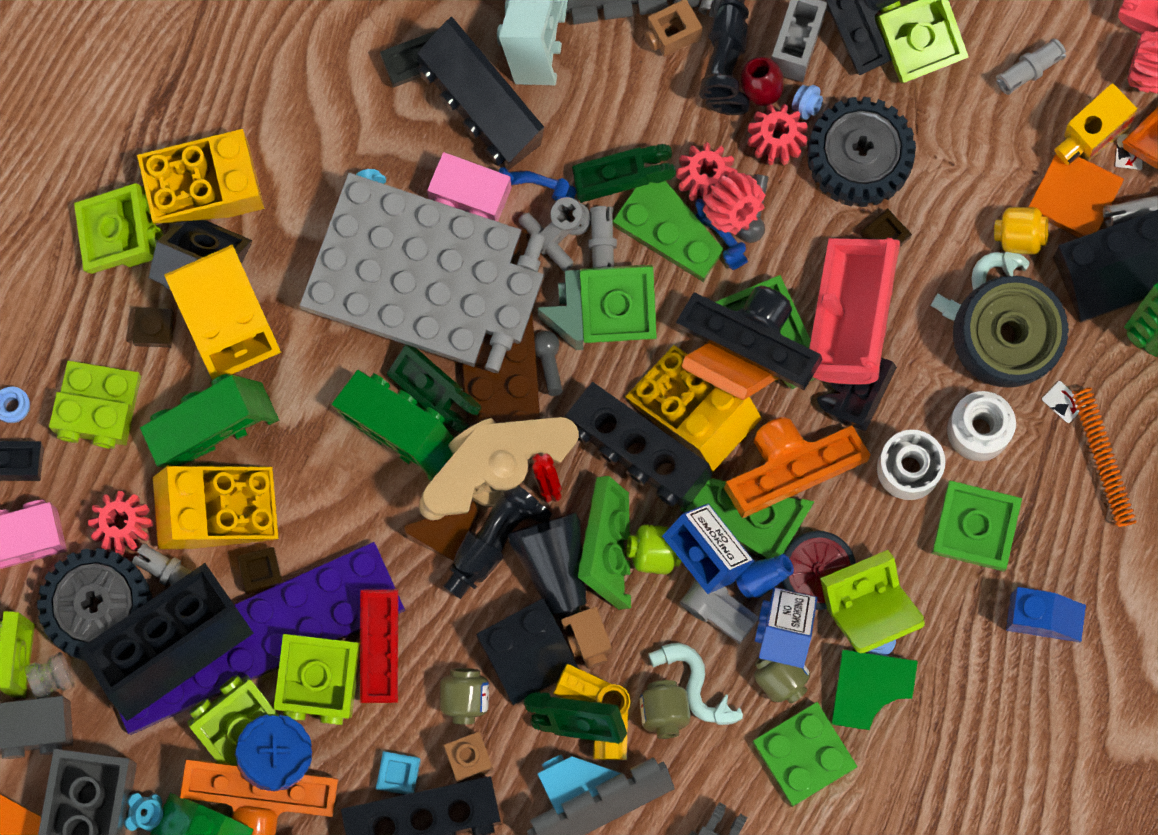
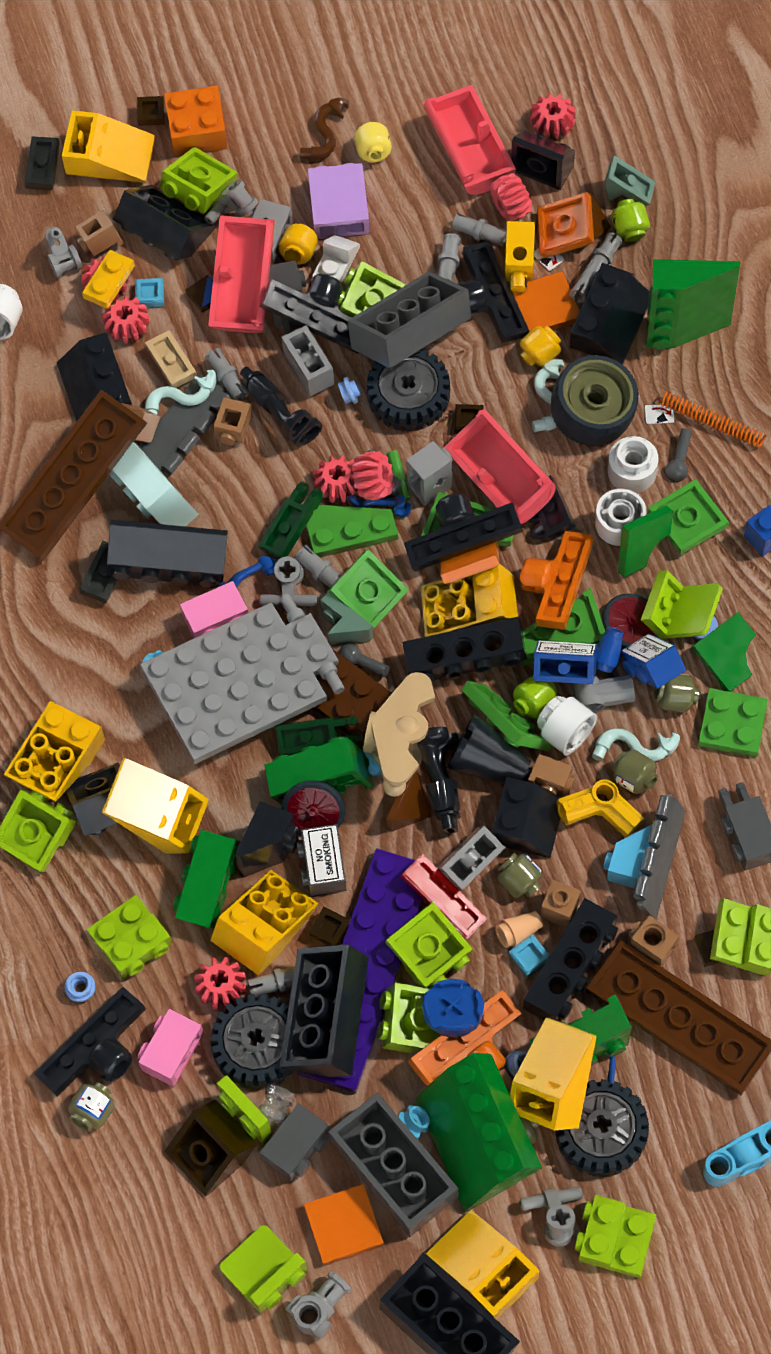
camera: 45 degrees left, 10 degrees down
dark brown plate [133,308,174,348] -> none
dark green hinge [524,692,627,744] -> none
red axle [532,453,562,503] -> none
dark red animal [741,57,784,107] -> none
coral gear [747,103,808,166] -> none
none -> black slope [235,801,299,877]
none -> dark red wheel [282,781,345,835]
none -> brick [297,824,347,896]
none -> dark grey brick [347,271,471,368]
none -> bright green pin [386,450,411,501]
none -> light grey brick [406,441,453,506]
none -> light grey brick [437,826,505,891]
none -> light grey pin [452,213,507,247]
none -> black plate [457,241,529,343]
none -> light nougat cone [495,911,543,948]
none -> white piece [537,696,597,756]
none -> green tile [618,506,673,577]
none -> dark grey bar [665,428,692,482]

